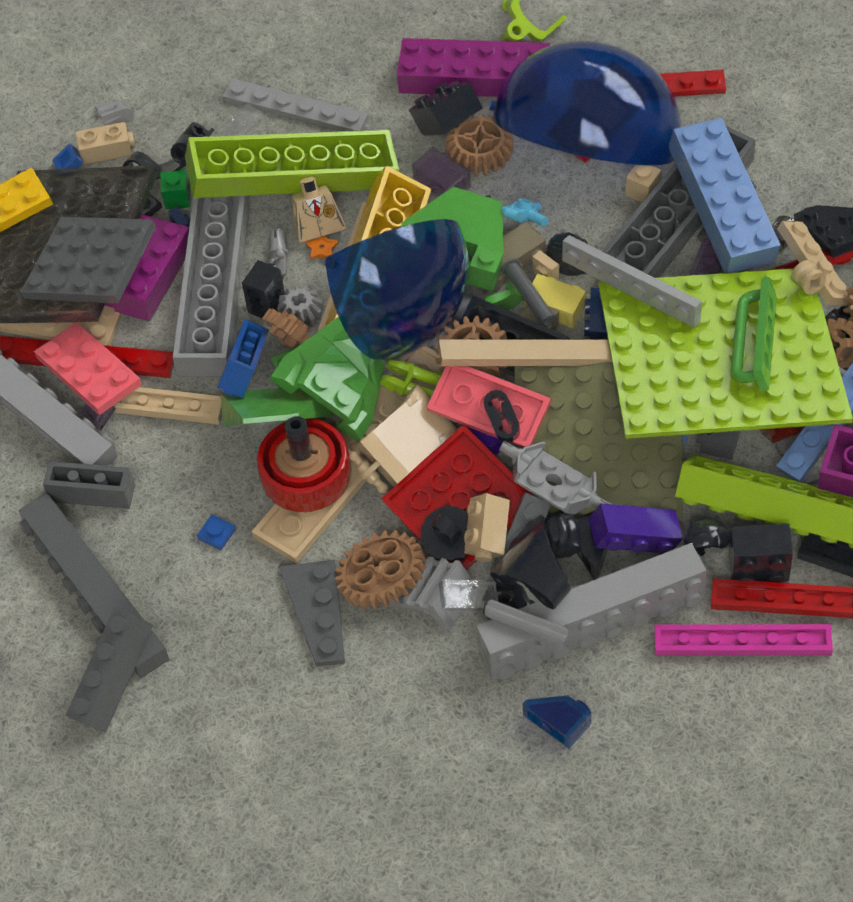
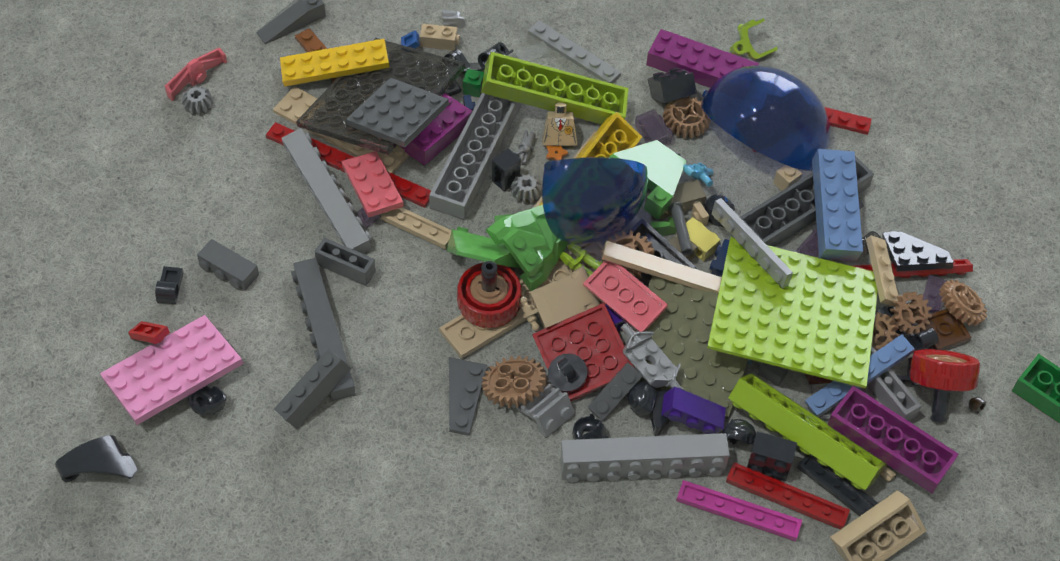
camera: 10 degrees right, 0 degrees up
blue plate [197,514,236,551] -> none
blue brick [217,319,269,398] -> none
medium nougat gear [262,308,312,350] -> none
clear plate [438,580,498,611] -> none
tan brick [464,493,510,562] -> none
black beam [484,390,520,443] -> none
light grey axle [485,600,569,645] -> none
black panel [490,515,571,610] -> none
clear blue slope [522,695,592,749] -> none
bright green piece [731,277,777,391] -> none
tan wheel [792,260,826,295] -> none

